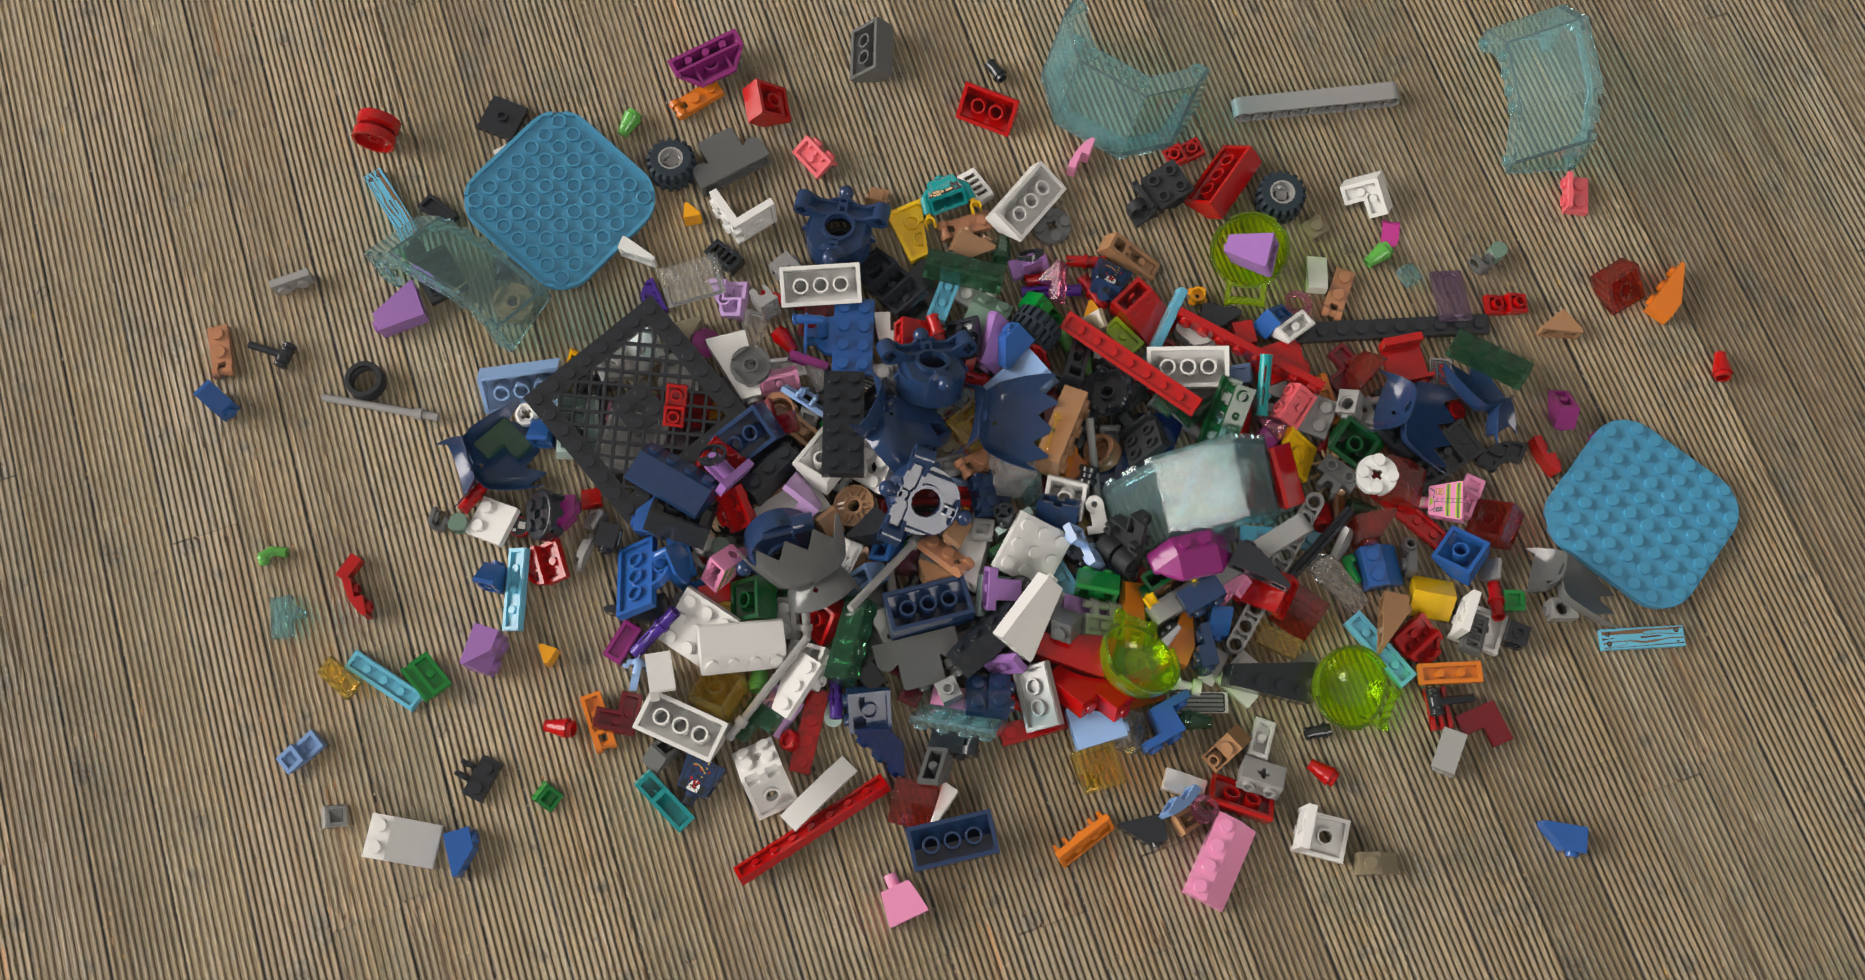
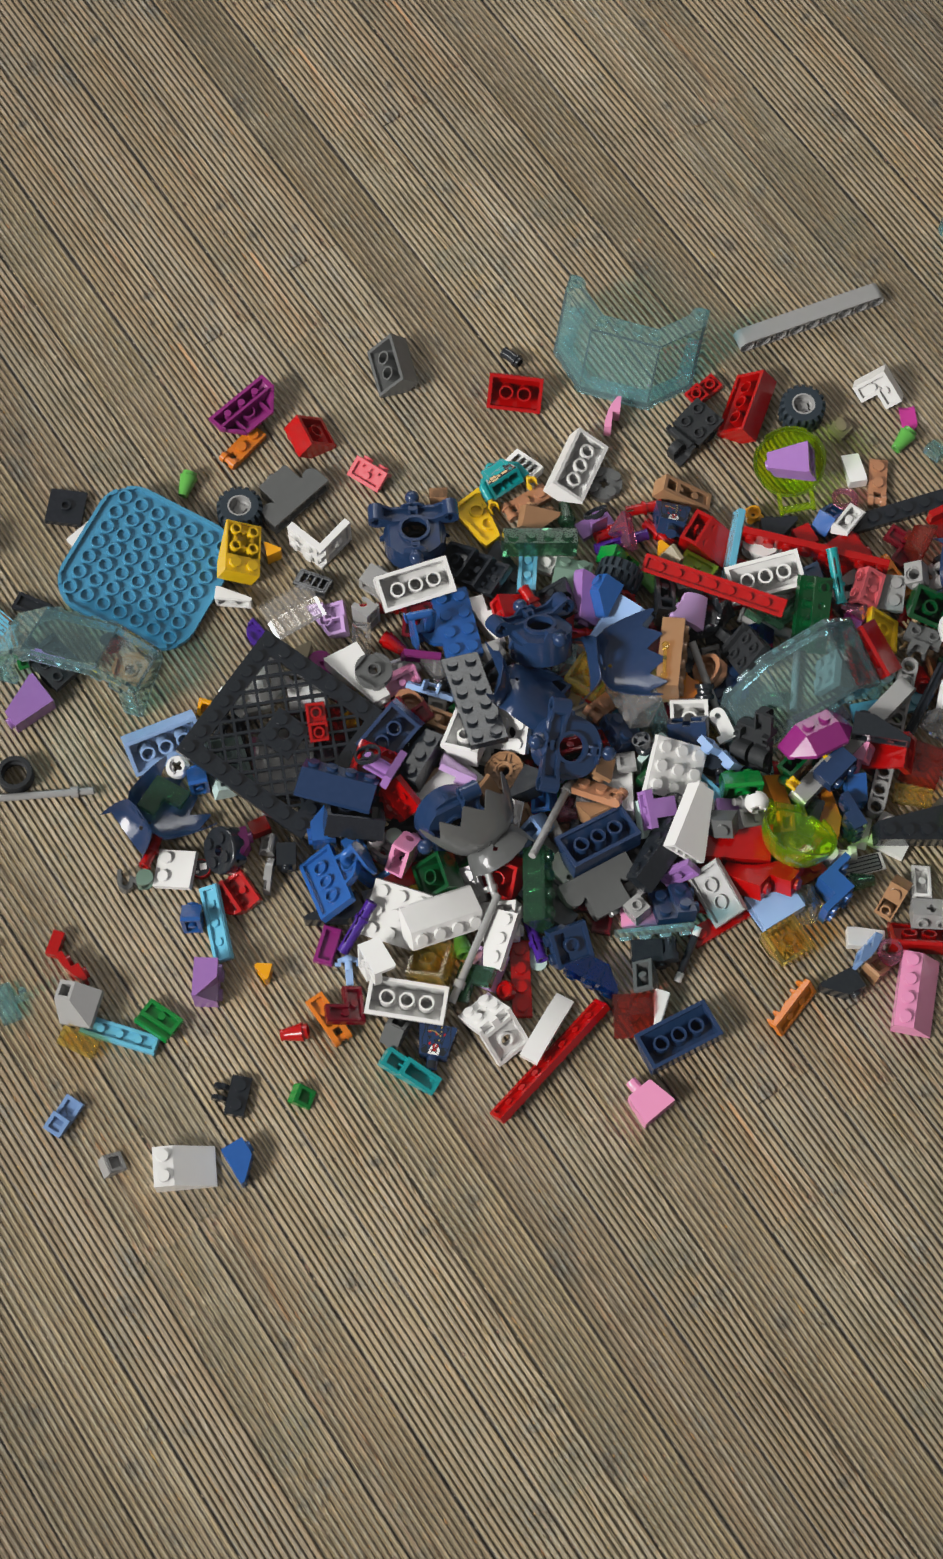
camera: 15 degrees left, 5 degrees down
none -> light grey slope [54,979,104,1029]
none -> yellow slope [217,519,262,585]
none -> lavender slope [669,592,708,632]
none -> black bar [674,925,702,983]
none -> white piece [744,791,769,814]

